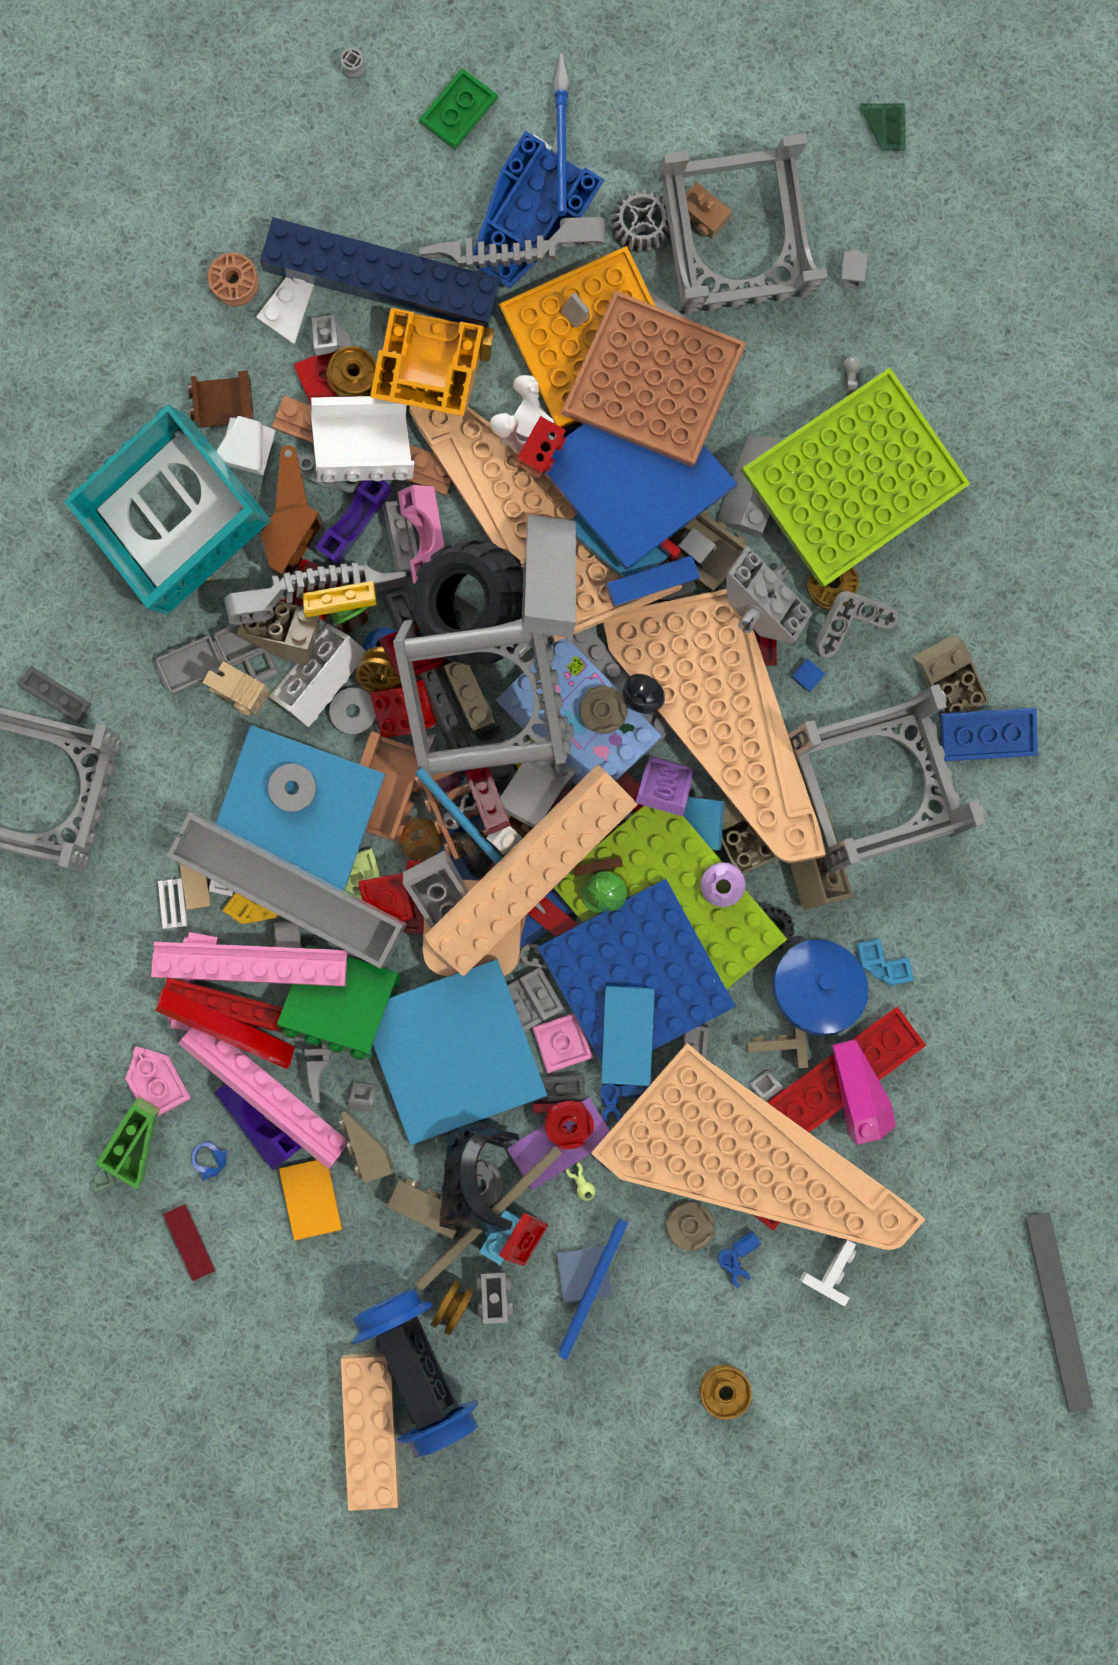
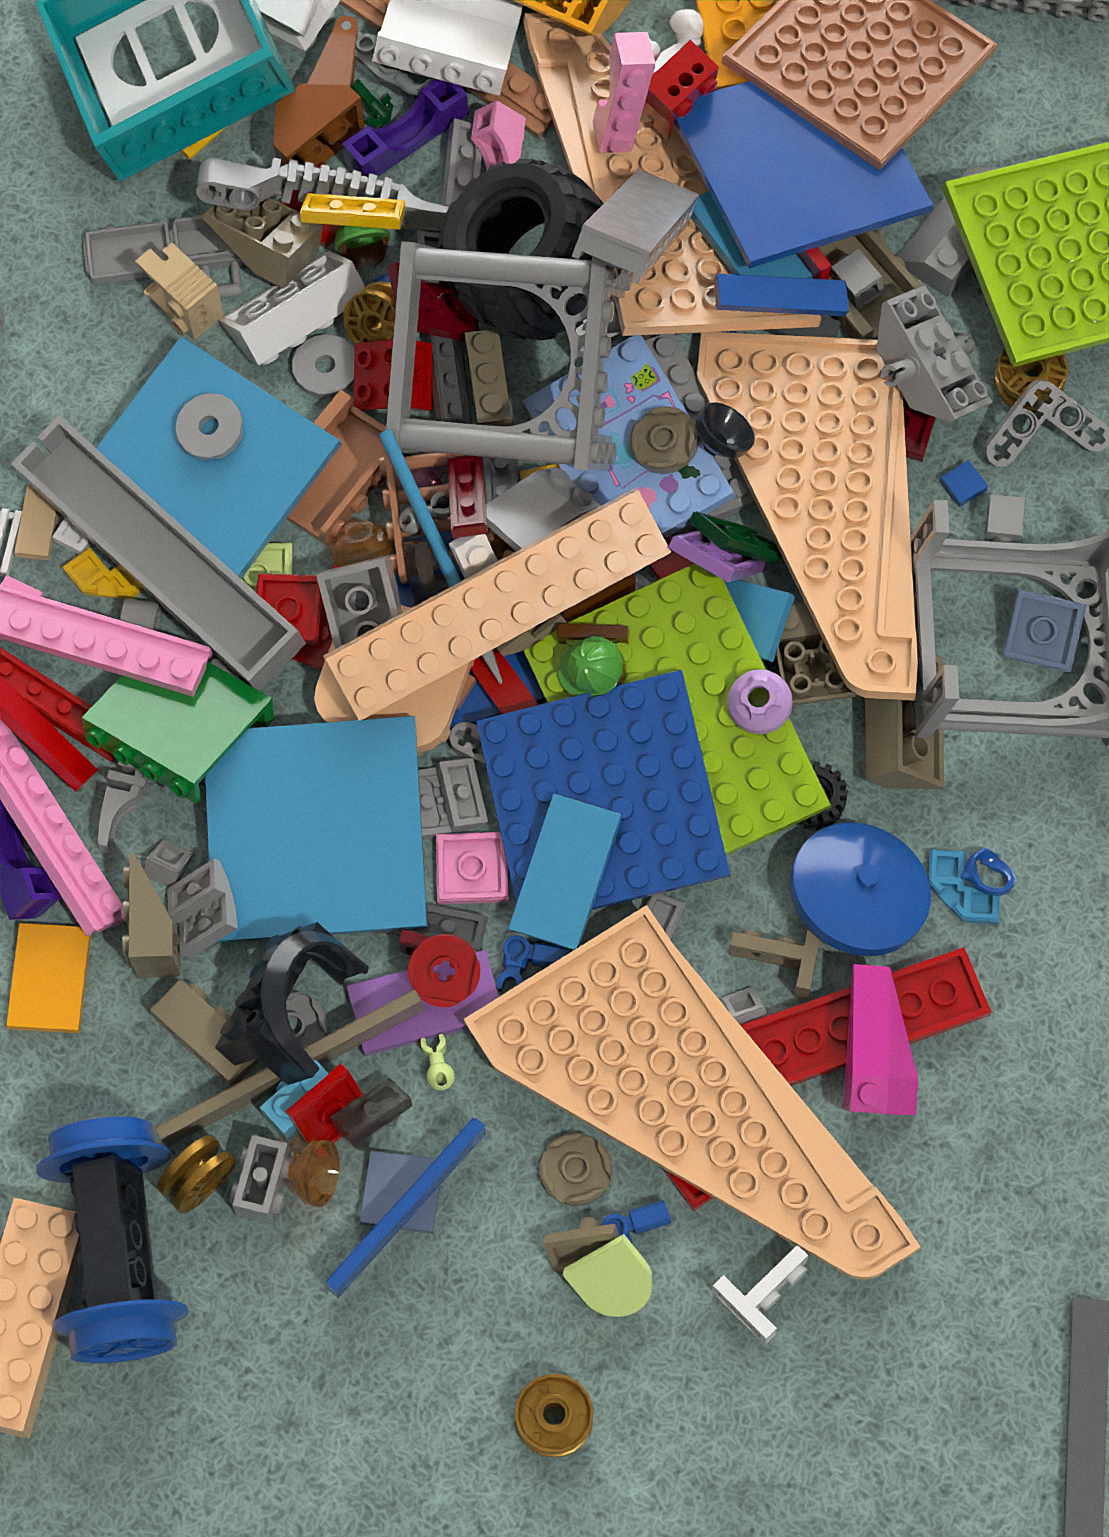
camera: 20 degrees right, 15 degrees down
none -> light grey slope [168,858,238,958]
none -> clear orange piece [289,1140,340,1207]
none -> clear smoke tile [331,1078,413,1151]
none -> dark green piece [350,78,394,129]
none -> dark tan tile [543,1217,620,1272]
none -> yellowish green tile [563,1234,652,1317]
none -> bright pink arch [592,32,655,153]
none -> dark green tile [691,511,782,563]
none -> blue piece [960,848,1016,896]
none -> light grey brick [984,494,1025,543]
none -> sand blue tile [1002,589,1087,673]

